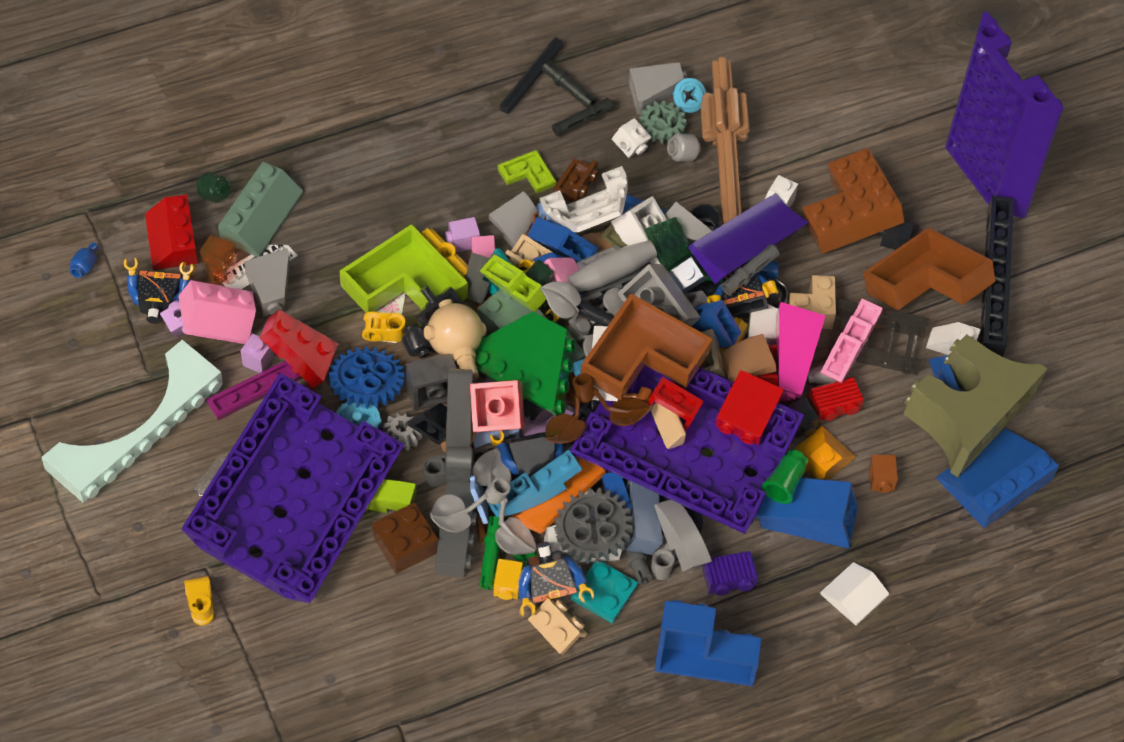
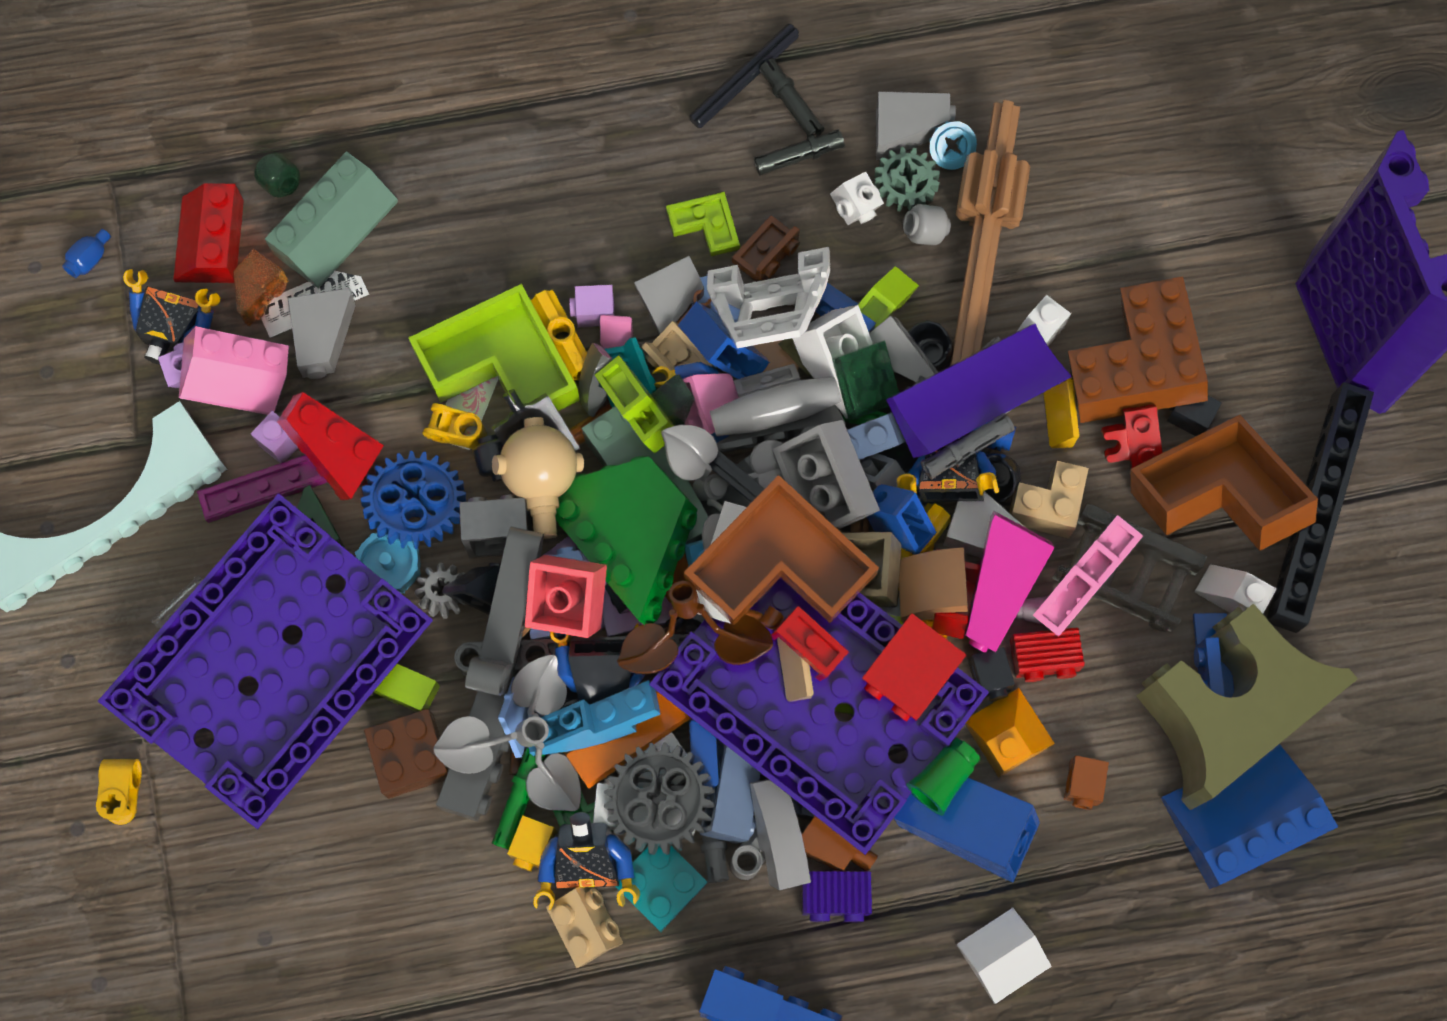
camera: 15 degrees right, 15 degrees up
none -> dark orange torso [802,816,878,872]
none -> lime slope [858,266,919,328]
none -> yellow slope [1044,378,1079,448]
none -> red plate [1101,404,1163,469]

